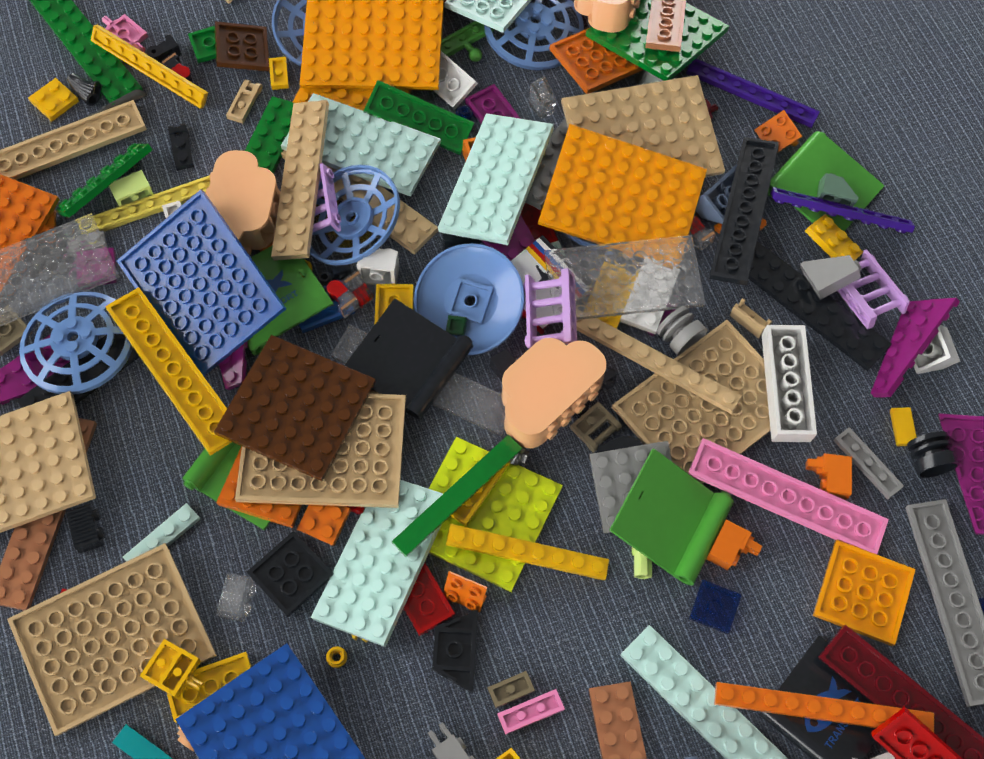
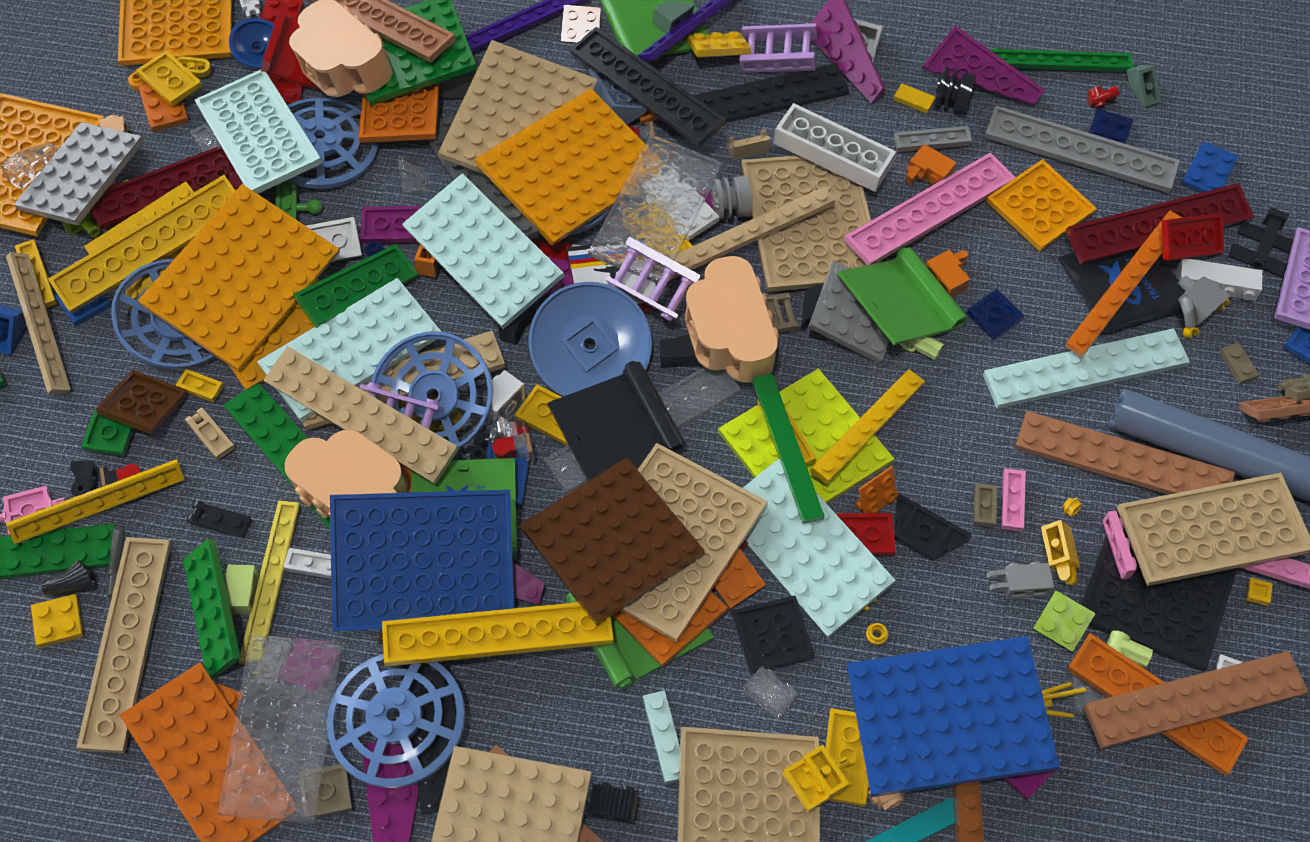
camera: 60 degrees left, 5 degrees down
dark green tile [446,315,467,336] -> none
light grey slope [800,255,862,300] -> none

